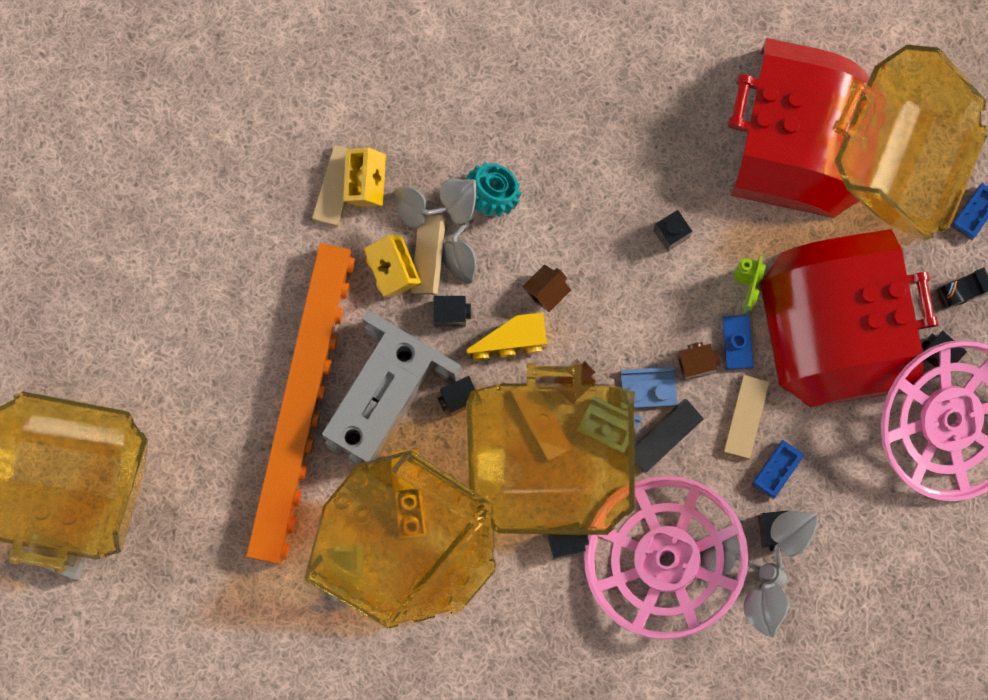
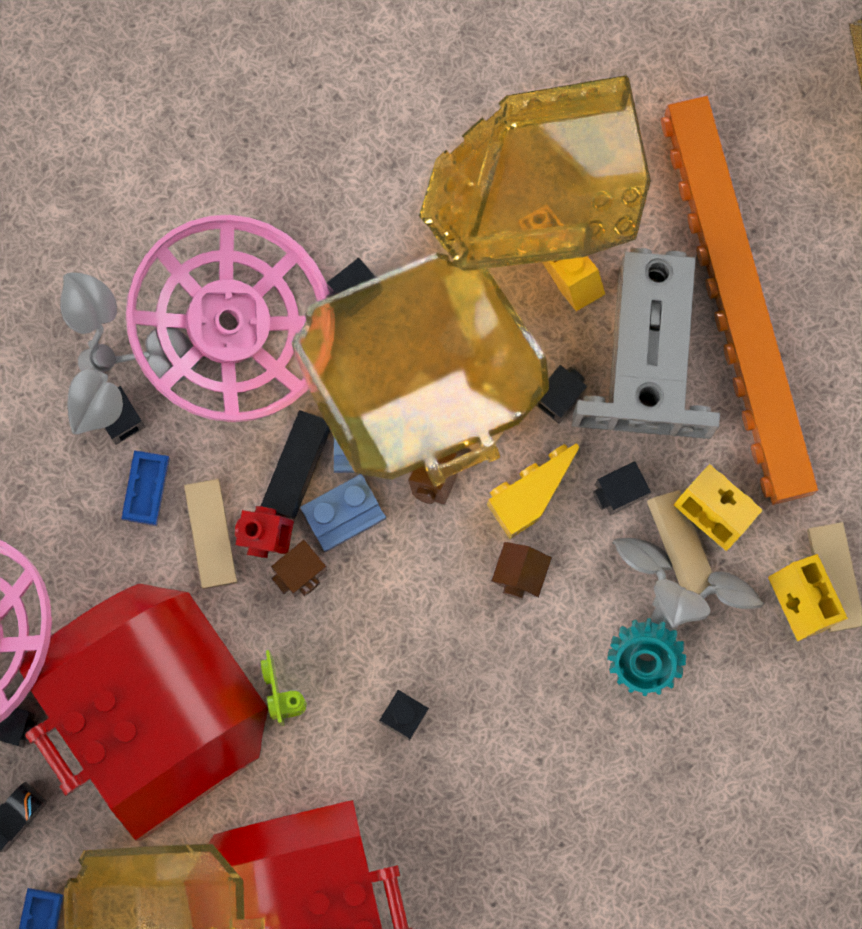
camera: 150 degrees right, 0 degrees up
blue plate [722,315,753,370] -> none
none -> red brick [235,506,294,559]

